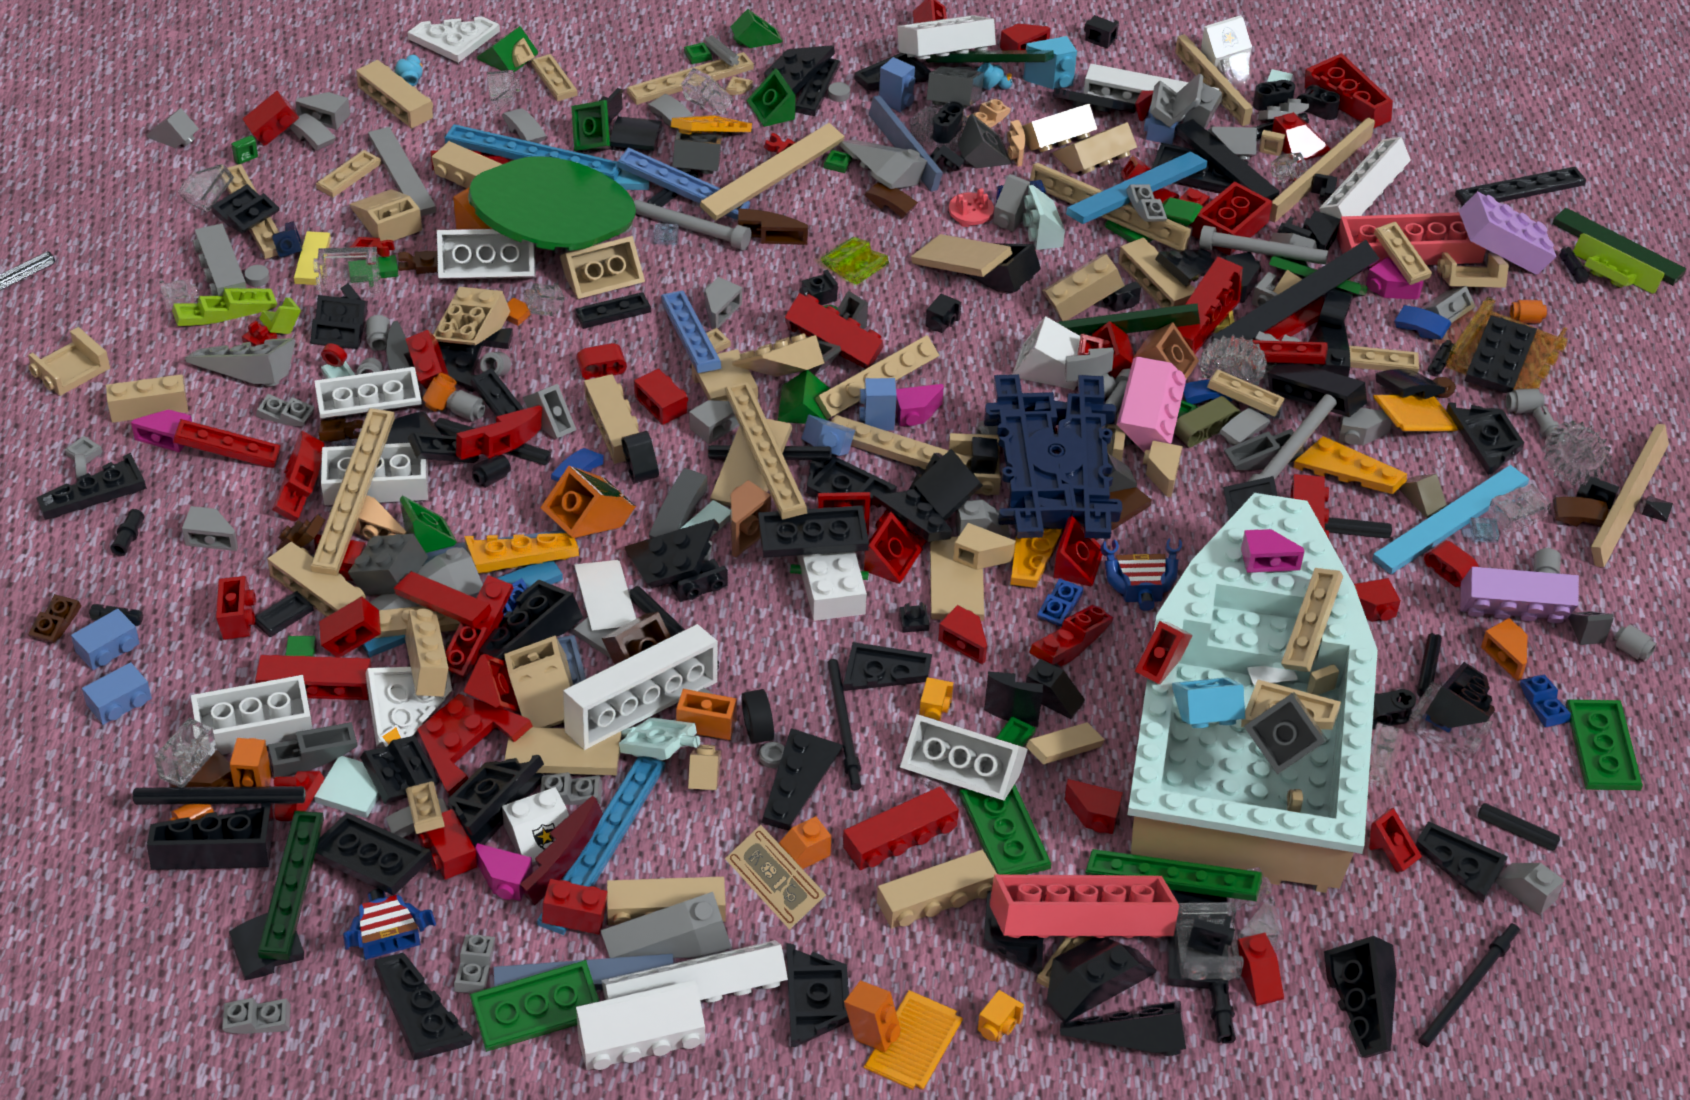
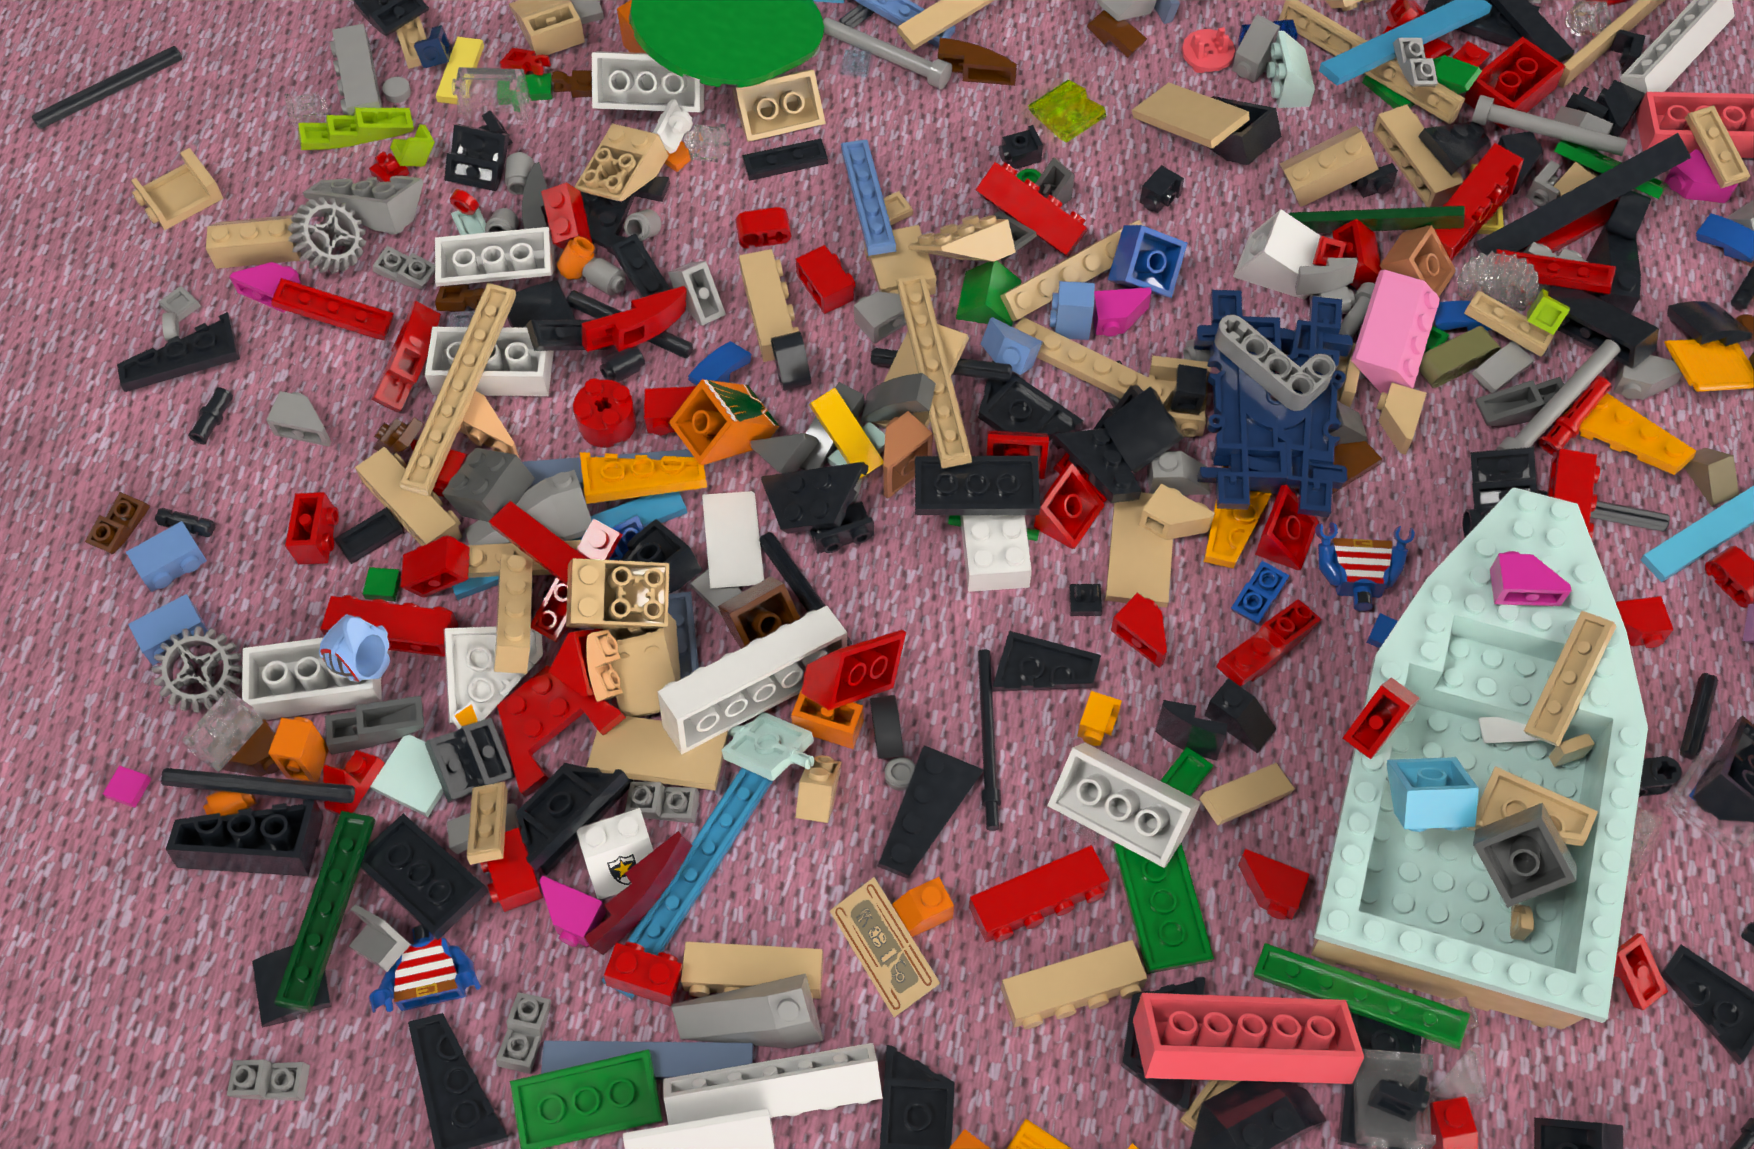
camera: 10 degrees right, 15 degrees up
green slope [400,495,457,553] -> none
light grey slope [704,277,742,329] -> none
tan tile [1349,346,1419,372] -> none
none -> dark pink tile [103,765,151,808]
none -> light grey gear [152,626,243,713]
none -> light grey gear [288,197,367,274]
none -> light blue piece [319,614,390,682]
none -> light grey panel [349,904,411,972]
none -> tan slope [566,558,669,629]
none -> red brick [573,378,637,448]
none -> light nougat slope [587,629,623,702]
none -> red slope [644,386,696,436]
none -> white hips [652,99,693,154]
none -> dark grey slope [750,433,818,473]
none -> red slope [801,629,906,710]
none -> yellow tile [809,388,884,479]
none -> dark grey slope [861,373,936,423]
none -> blue slope [1108,225,1188,298]
none -> light grey beam [1214,315,1336,411]
none -> lime panel [1526,289,1570,335]
none -> red pin [1538,376,1612,456]

